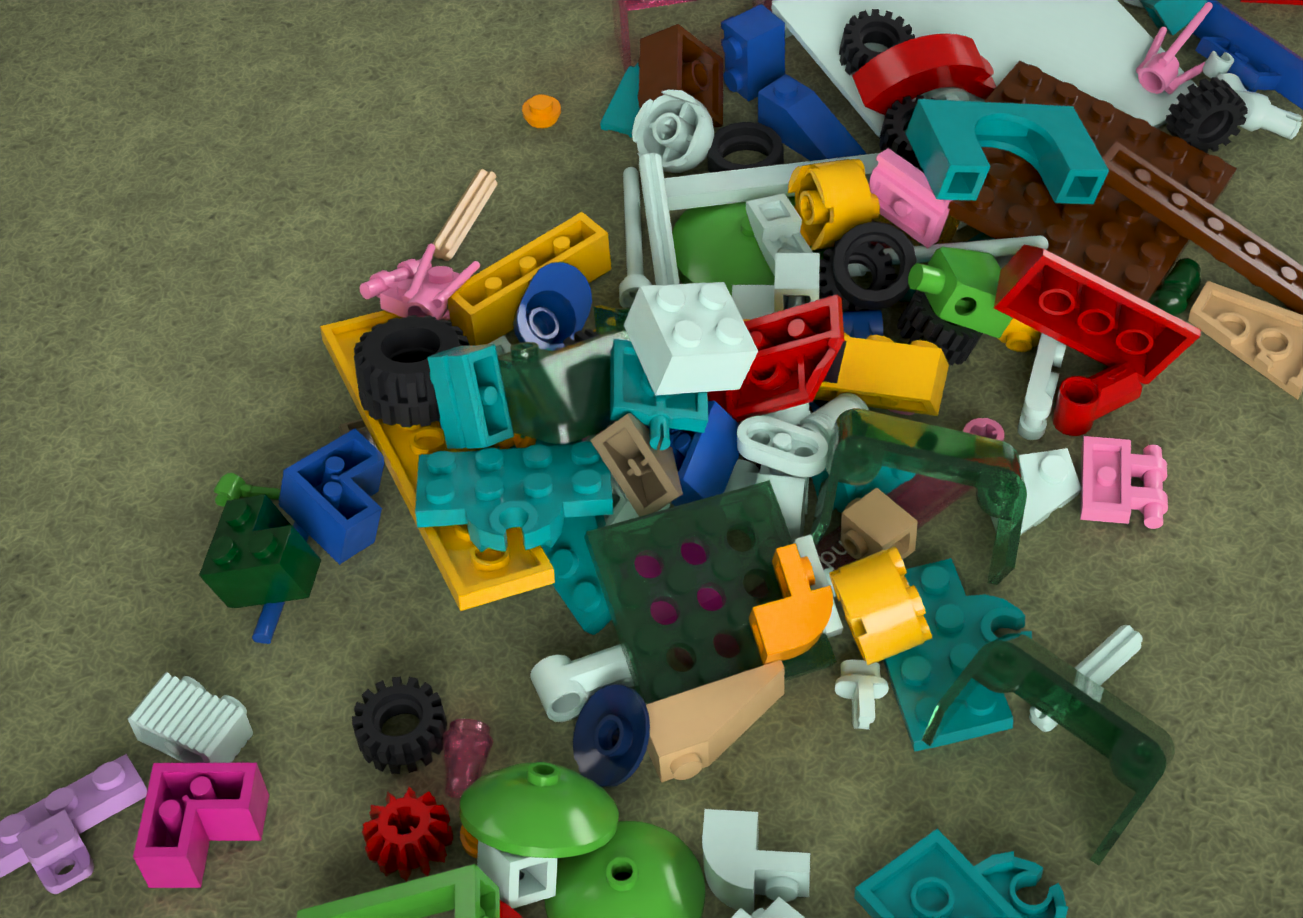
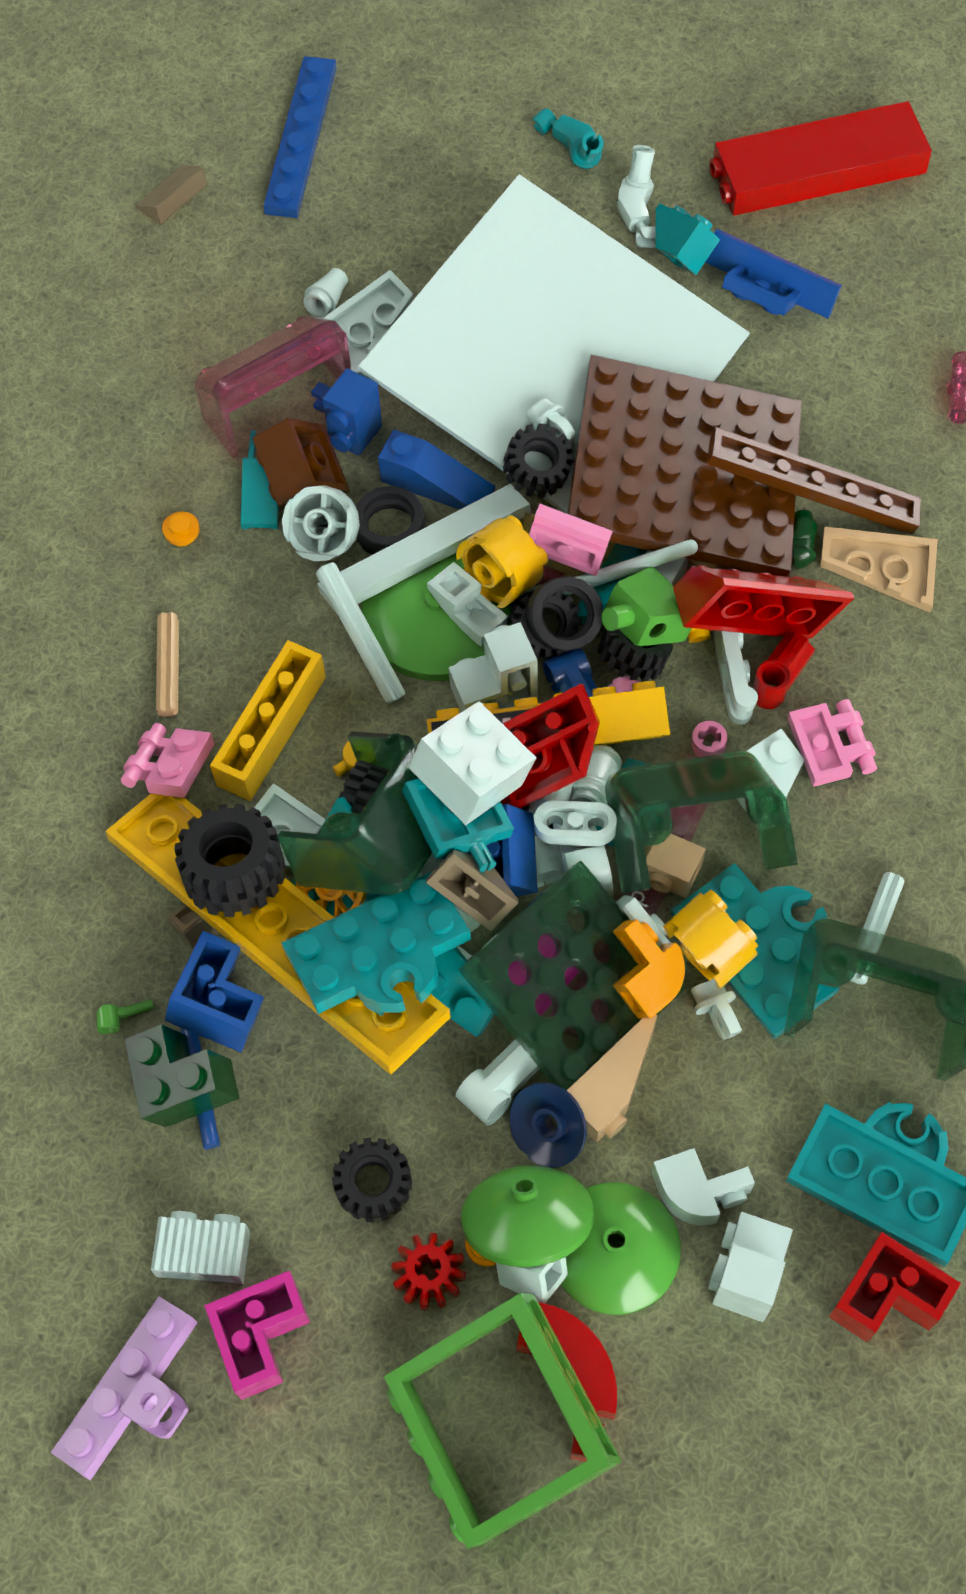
camera: 25 degrees left, 15 degrees up
bright pink plant [401,244,480,321] -> none
teal brick [427,344,514,449] -> none
clear pink cone [443,719,494,798] -> none
blue piece [513,262,592,355] -> none
light aqua piece [619,167,652,311] -> none
black tyre [839,9,915,75] -> none
red arch [852,33,996,115] -> none
teal arch [905,99,1109,204] -> none
bright pink plant [1136,2,1213,94] -> none
black tyre [1165,77,1248,153] -> none
light aqua arm [1202,51,1302,140] -> none

